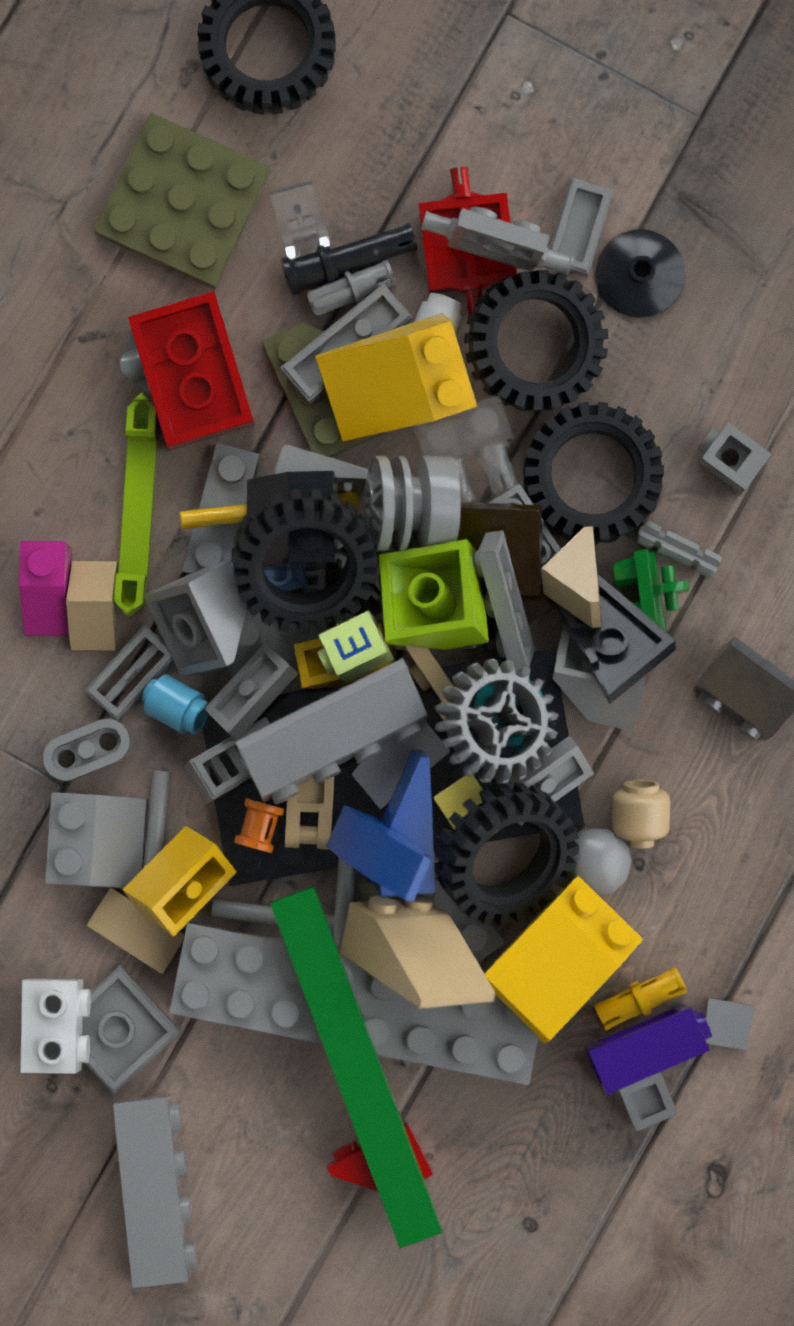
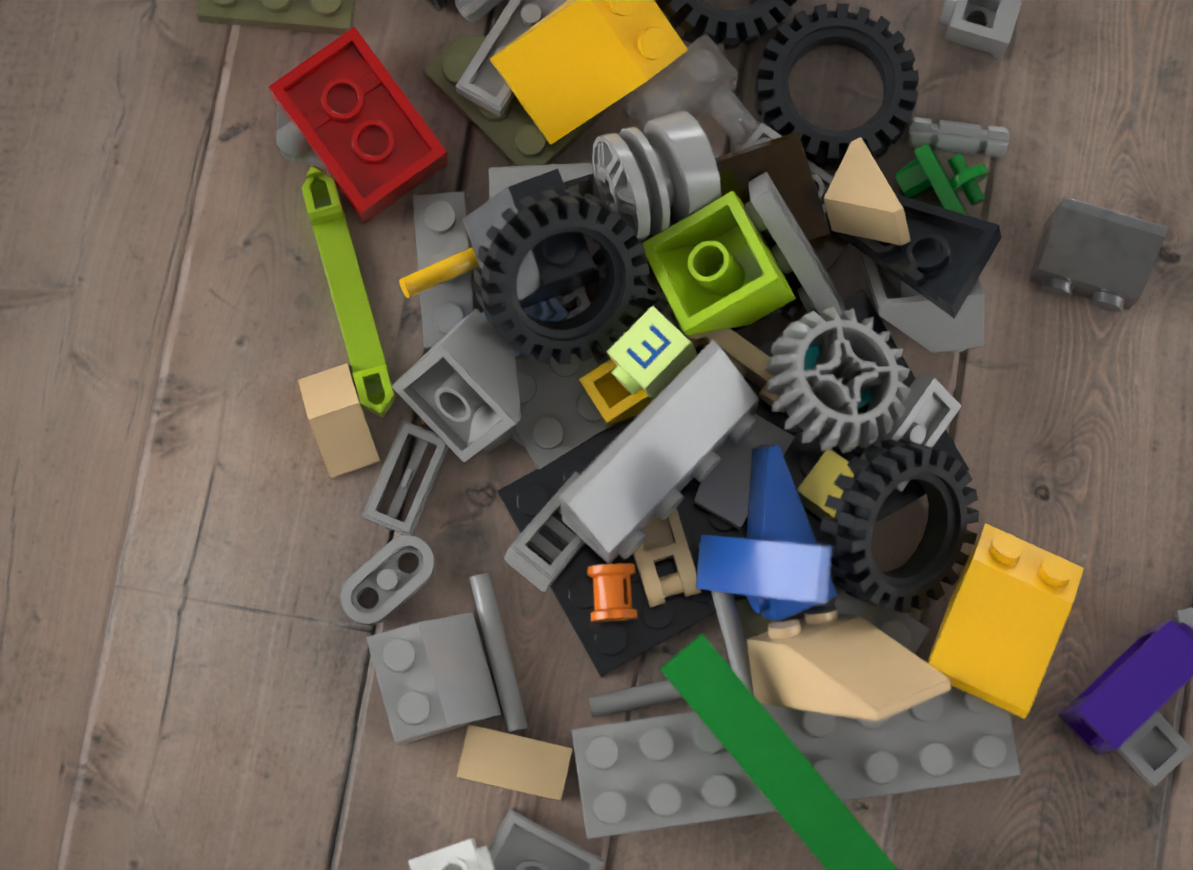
camera: 25 degrees left, 5 degrees down
dark pink slope [19,541,72,636] -> none
yellow brick [122,826,237,937] -> none
medium azure brick [142,674,210,735] -> none
light grey plate [204,642,299,741] -> none
light grey hair [562,828,632,896] -> none
yellow pin [594,966,688,1031] -> none
tan head [611,779,671,849] -> none

